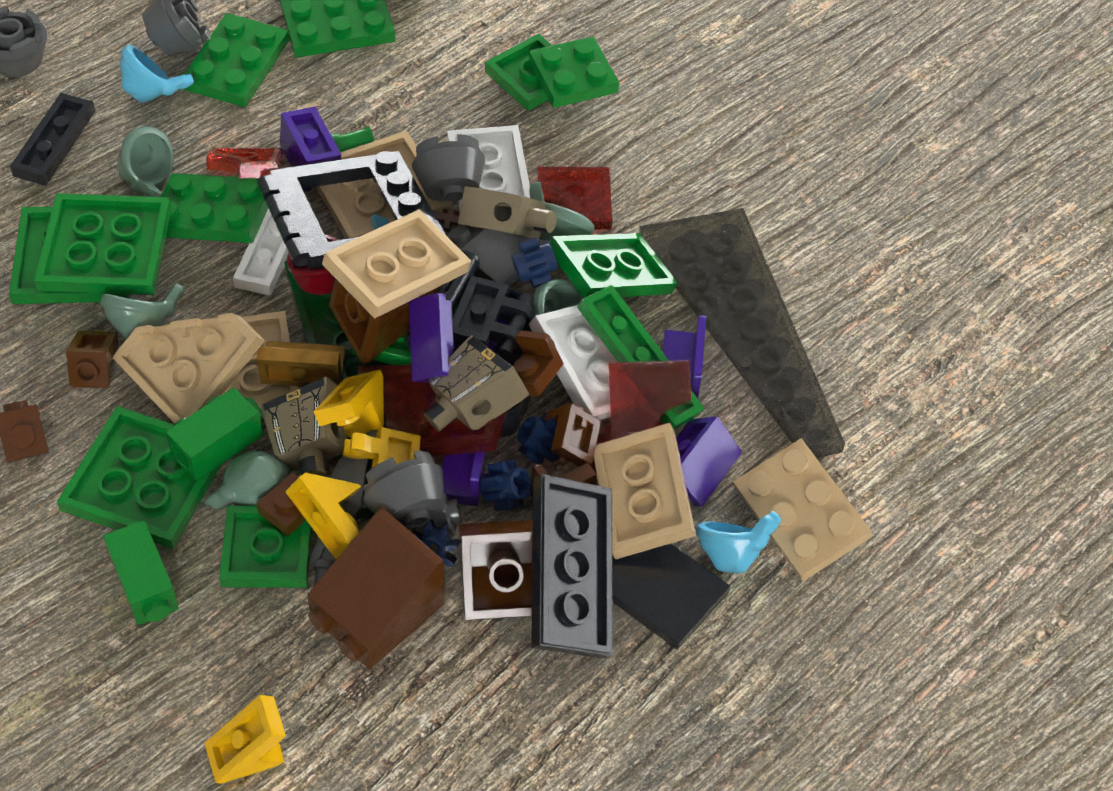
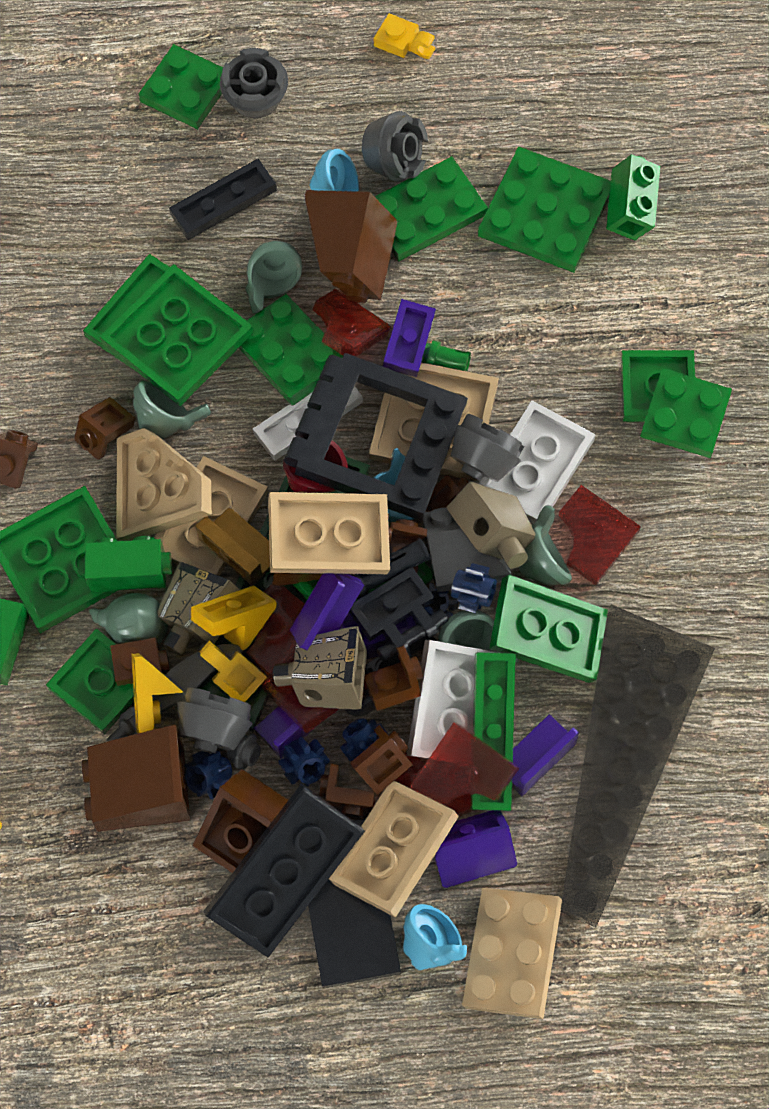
camera: 45 degrees right, 15 degrees up
none -> reddish brown slope [305,190,398,303]

